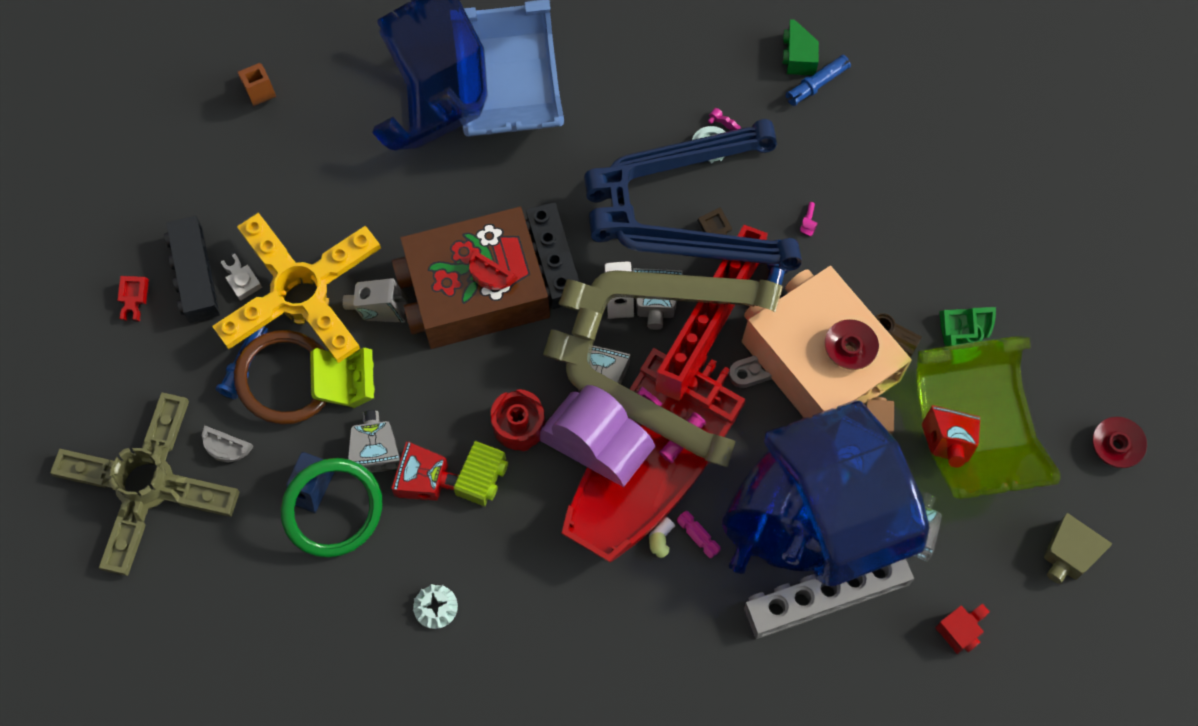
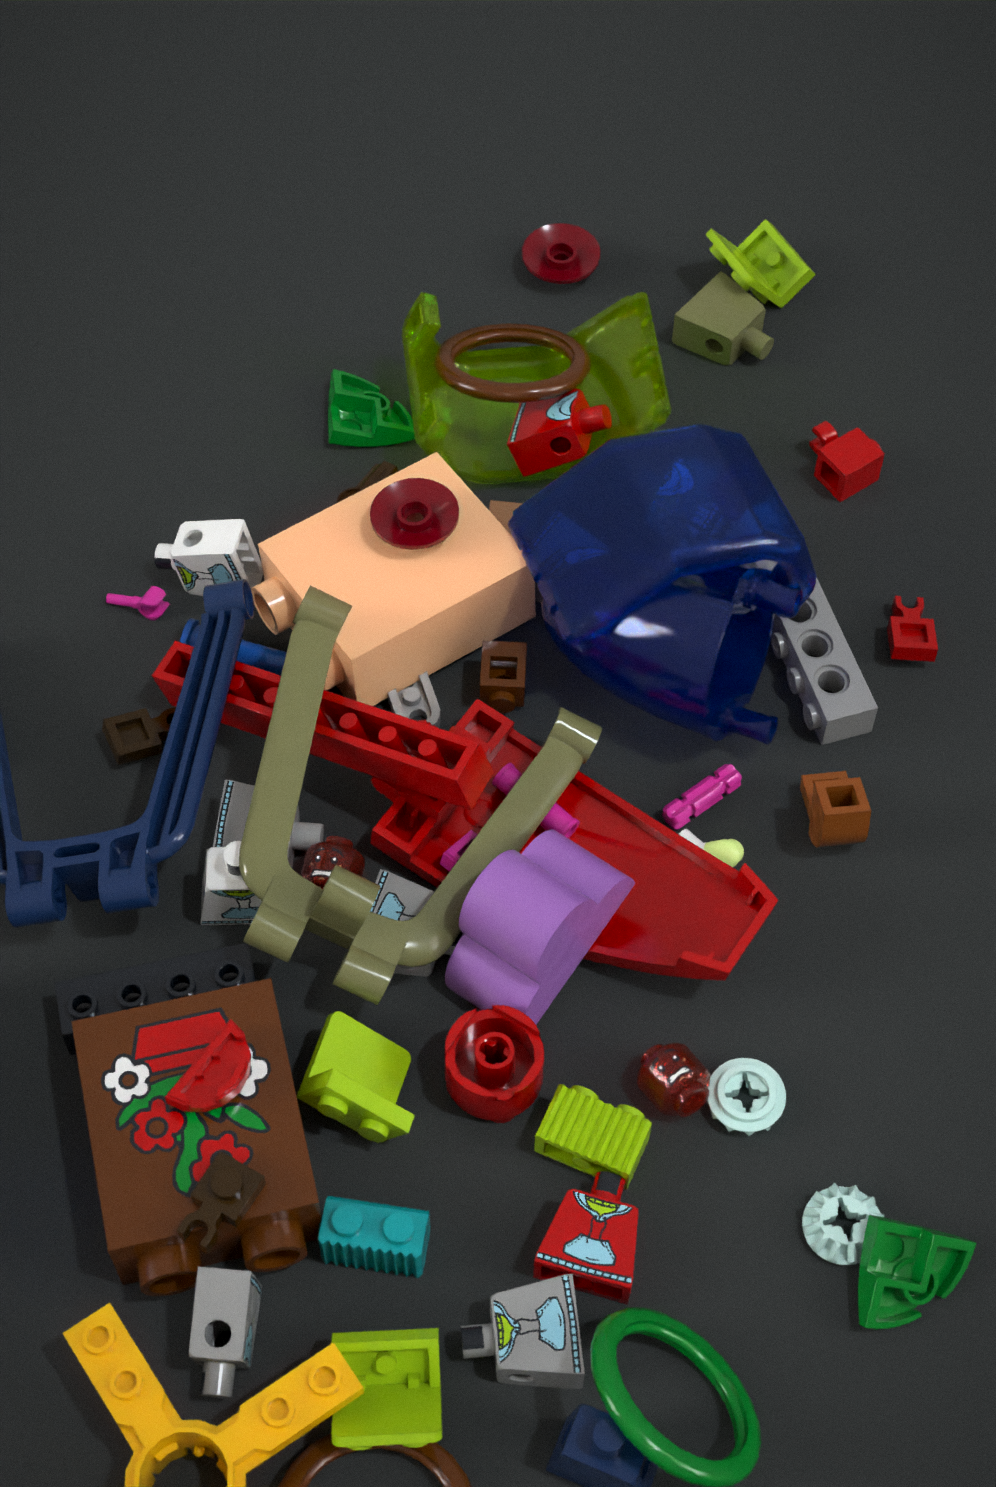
camera: 90 degrees left, 10 degrees down
none -> white torso [155,519,263,596]
none -> dark brown plate [177,1151,266,1254]
none -> lime bracket [297,1011,415,1143]
none -> clear red head [301,836,365,889]
none -> teal brick [318,1196,430,1279]
none -> reddish brown wedge [434,323,591,403]
none -> reddish brown brick [480,640,527,713]
none -> clear red head [637,1042,711,1117]
none -> lime bracket [705,219,816,309]
none -> light aqua gear [706,1058,786,1136]
none -> dark orange brick [800,771,871,848]
none -> green brick [858,1214,976,1329]
none -> red plate [887,595,938,662]

